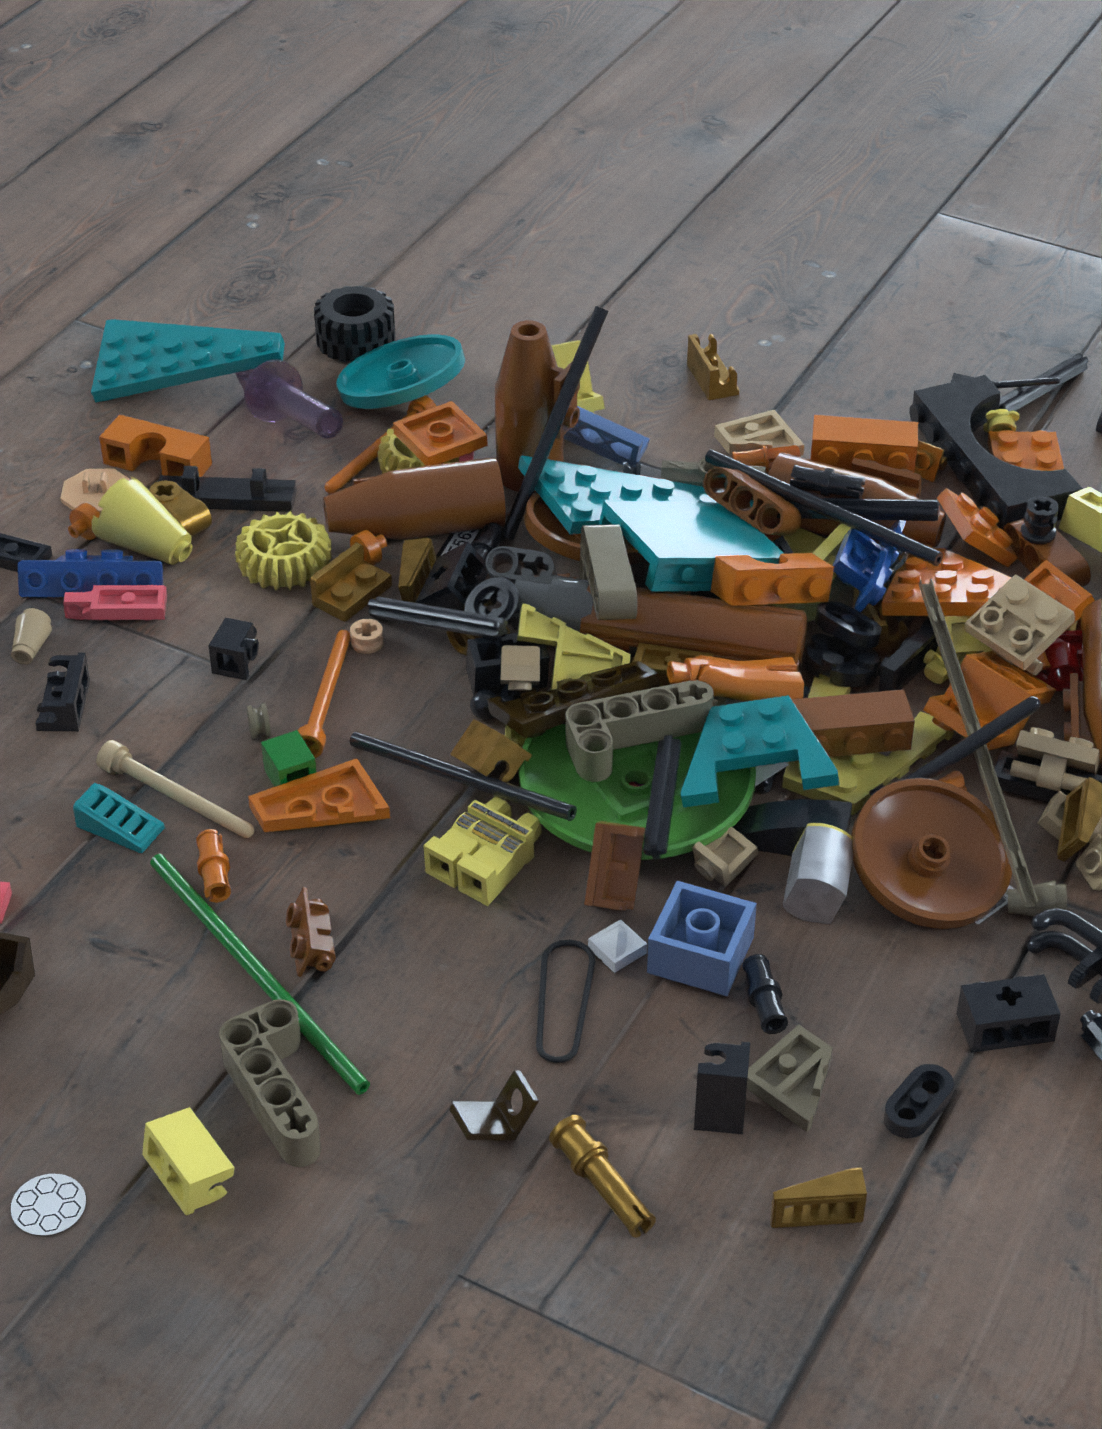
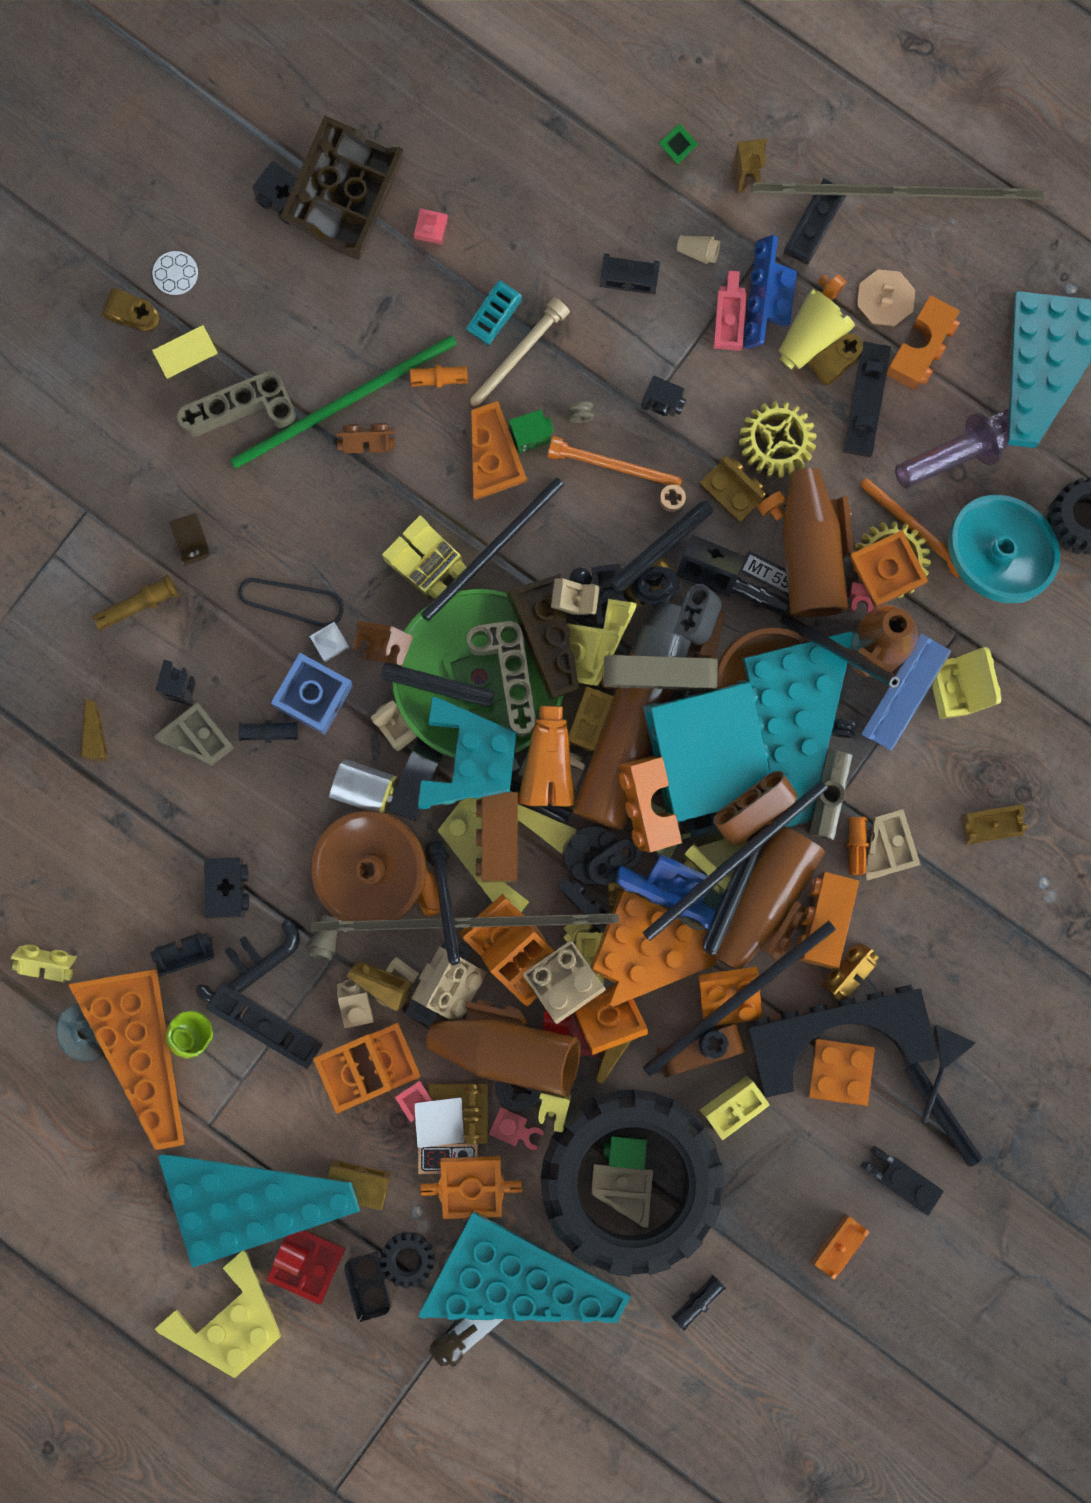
camera: 95 degrees right, 40 degrees up
pearl gold slope [398,538,436,603] -> none
pearl gold hinge [450,719,532,782] -> none
black pin [790,464,865,499] -> none
black plate [884,1064,954,1138] -> none
light yellow plate [983,409,1020,433] -> none
none -> pearl gold piece [101,288,160,332]
none -> black piece [643,920,836,1076]

